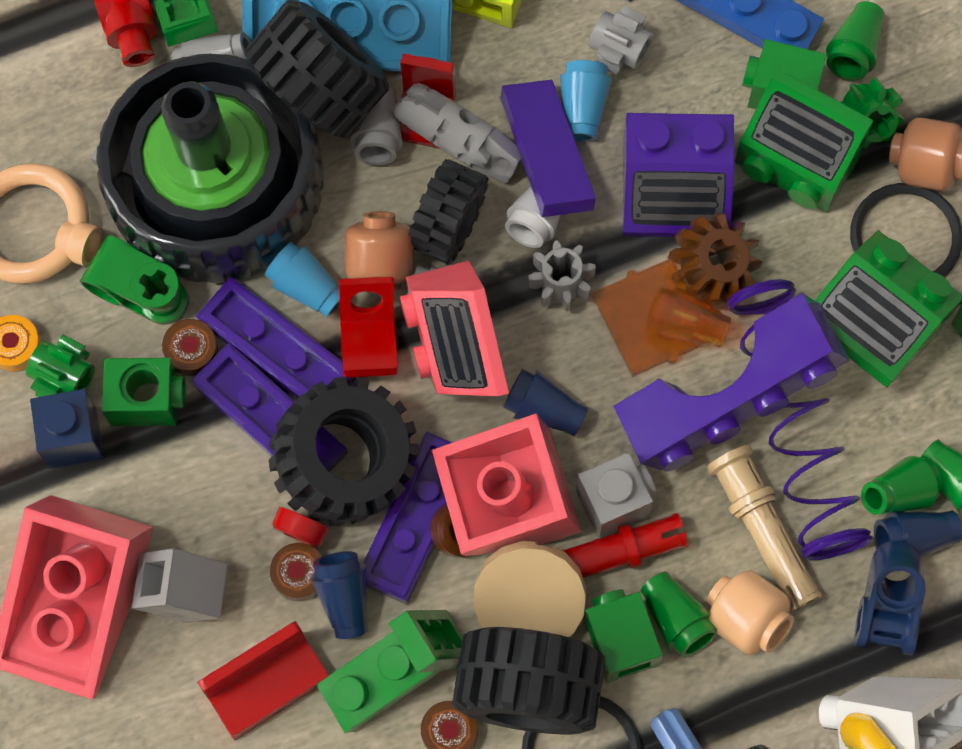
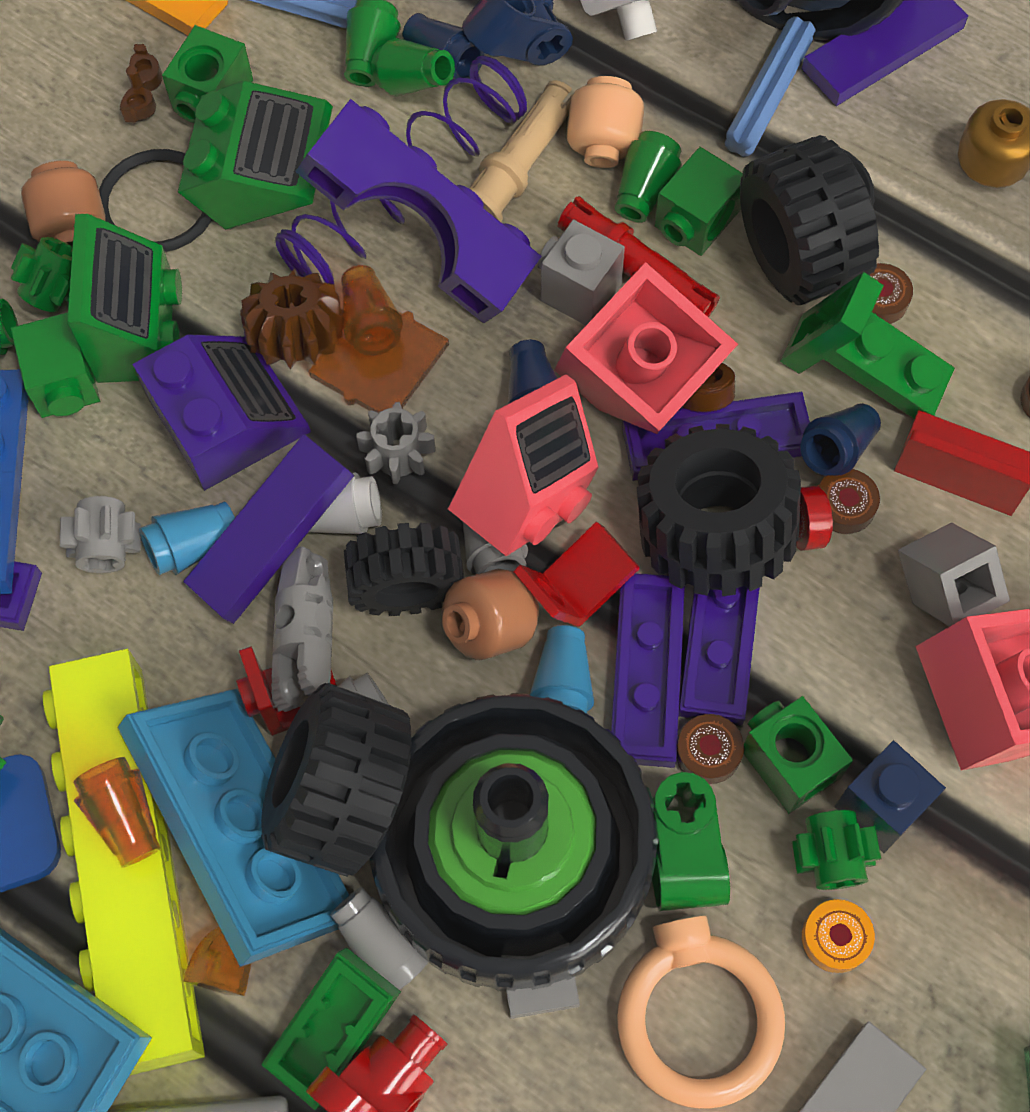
camera: 125 degrees left, 5 degrees down
tan tile [473,541,586,637] -> none

